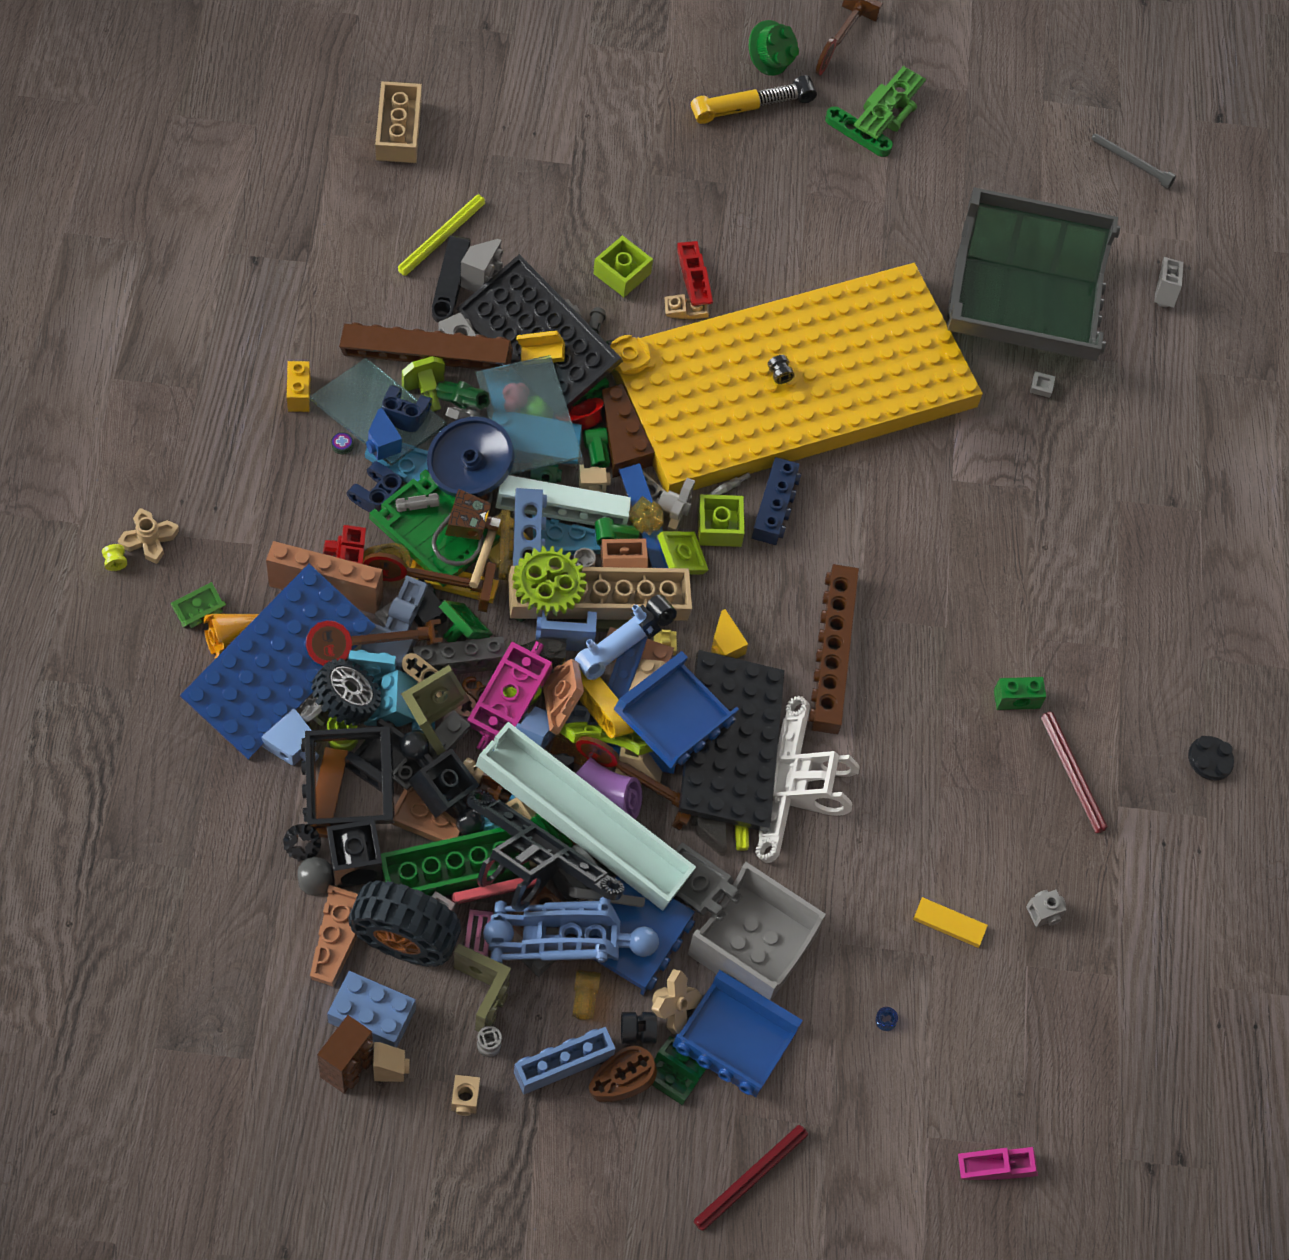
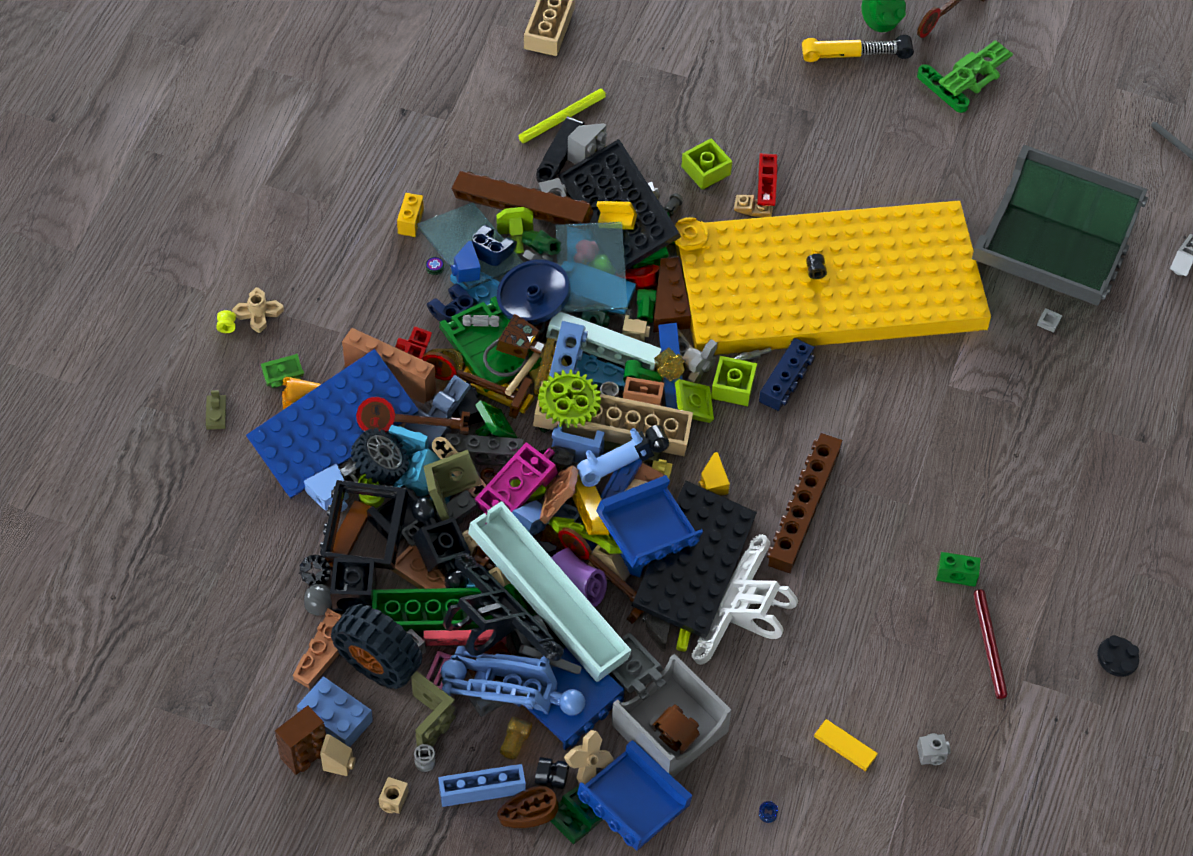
camera: 20 degrees right, 5 degrees down
none -> olive plate [206,390,227,430]
none -> reddish brown brick [652,704,700,754]

